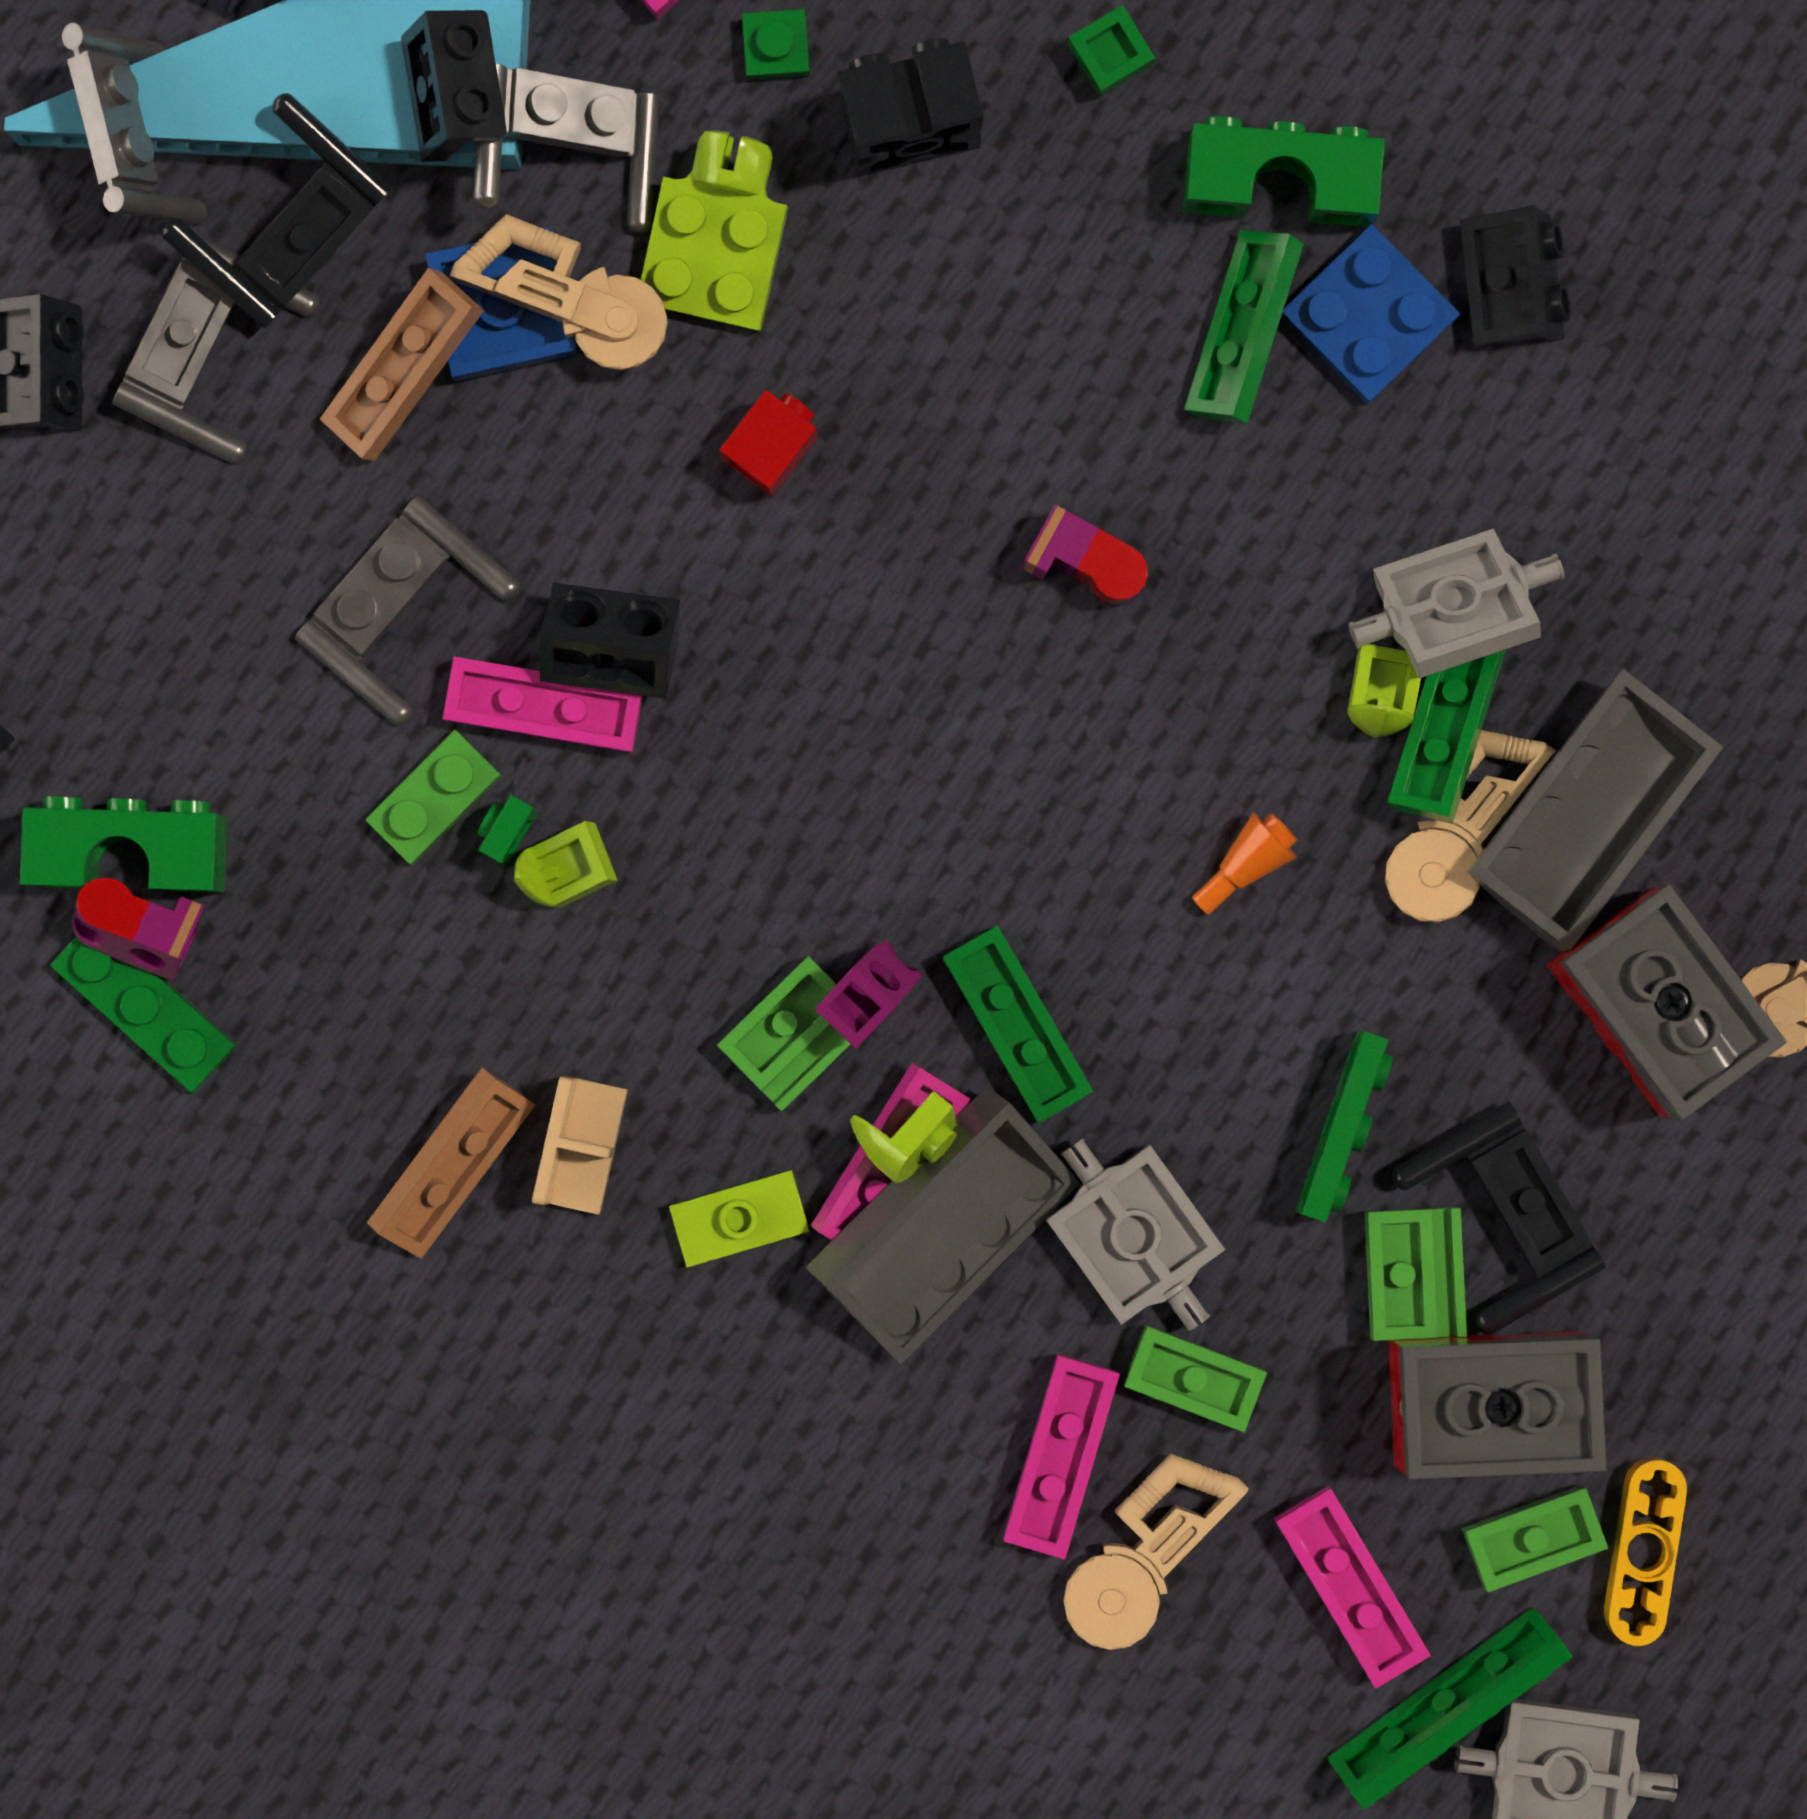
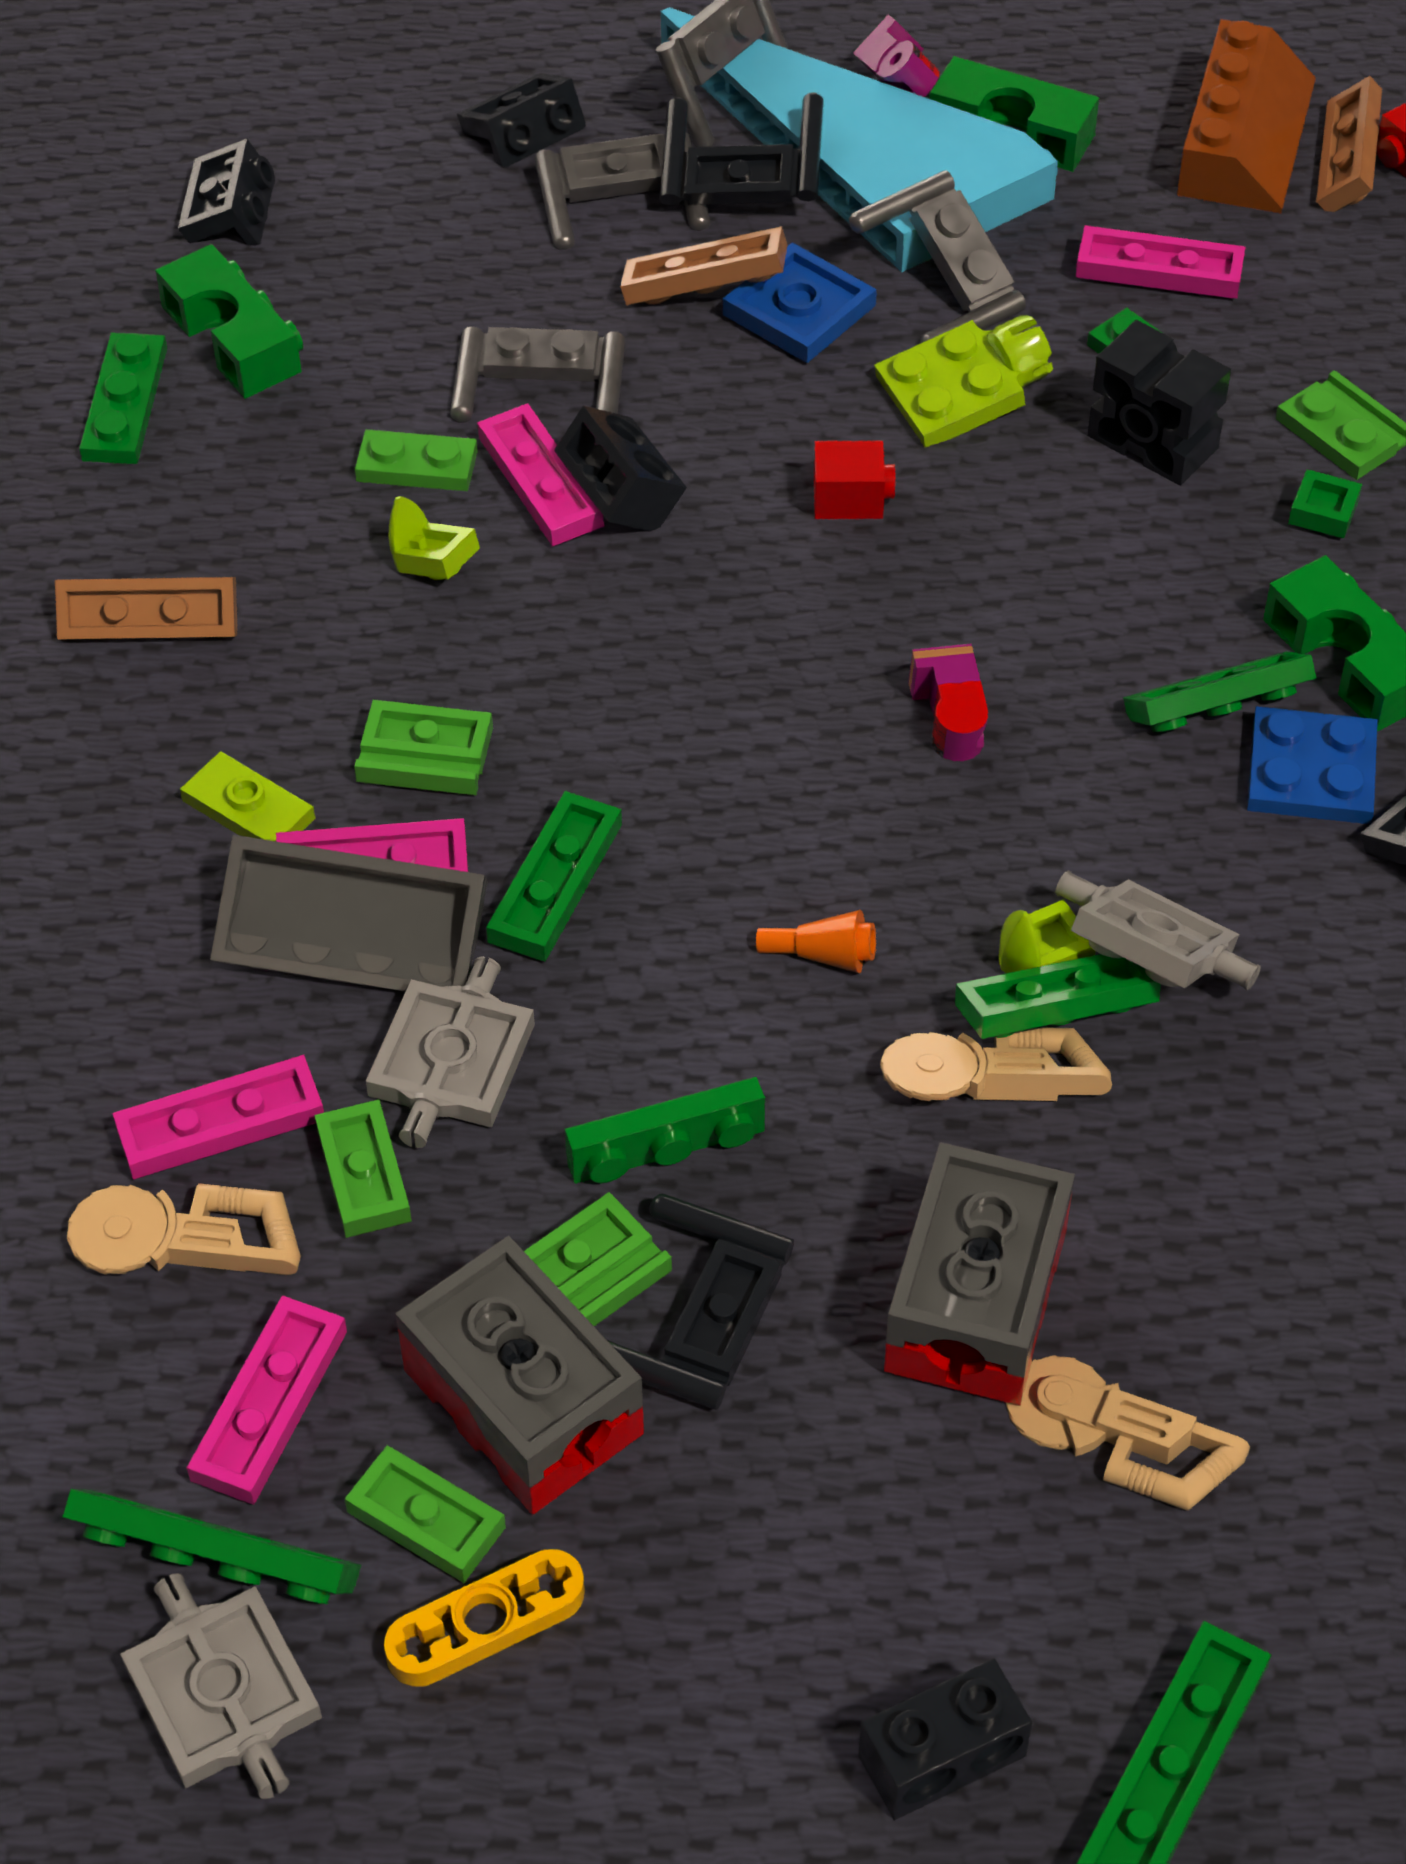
camera: 55 degrees right, 35 degrees down
leg [72,877,205,982] -> none
black bracket [401,10,507,162] -> none
tan piece [449,214,668,371] -> none
green plate [477,795,539,866] -> none
tan panel [532,1076,628,1215] -> none
magenta leg [814,939,923,1049] -> none
lime plate [850,1091,957,1183] -> none
dark grey slope [1467,669,1724,951] -> none

